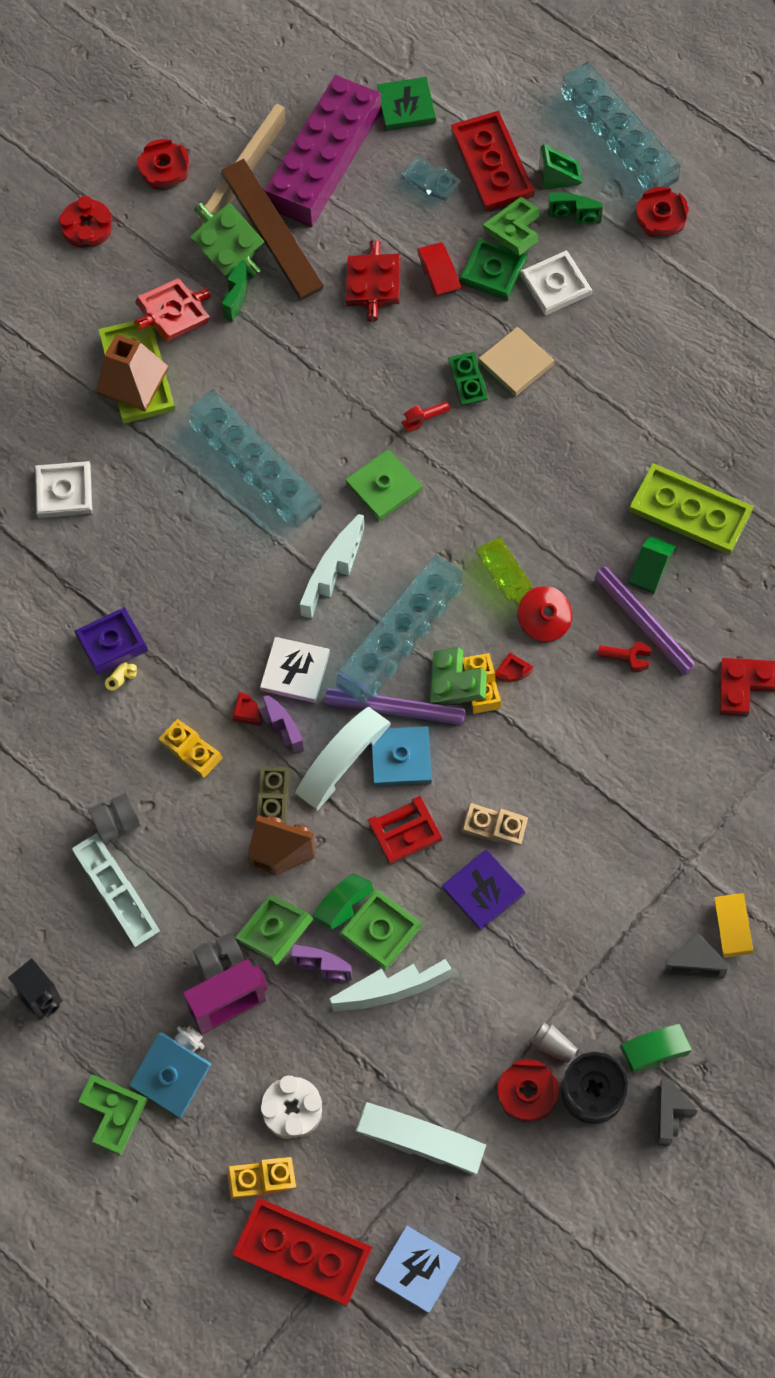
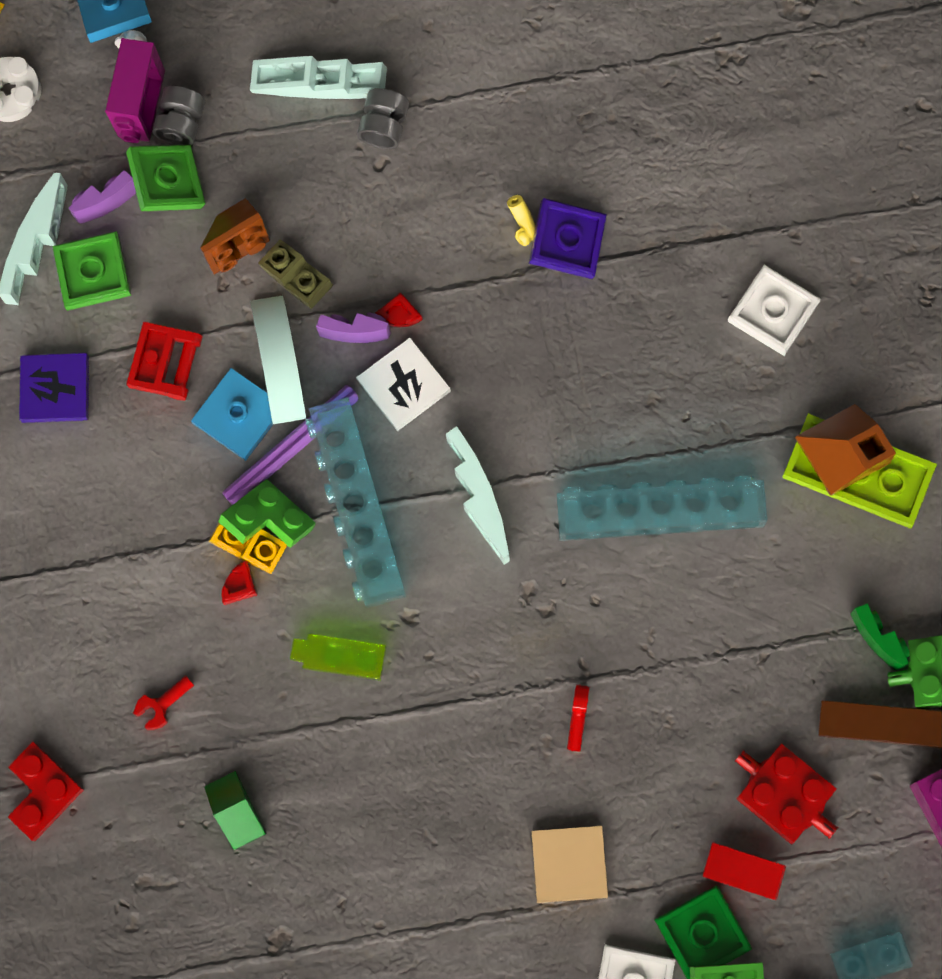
camera: 135 degrees right, 10 degrees up
plate [134,278,211,342] -> none
yellow slope [158,719,223,778] -> none
green slope [312,873,374,930] -> none
bright green plate [346,449,423,521] -> none
green slope [448,351,488,406] -> none
tan slope [461,803,528,846] -> none
red dish [517,586,572,642] -> none
medium lavender axle [595,567,695,675] -> none
lime plate [629,463,754,555] -> none

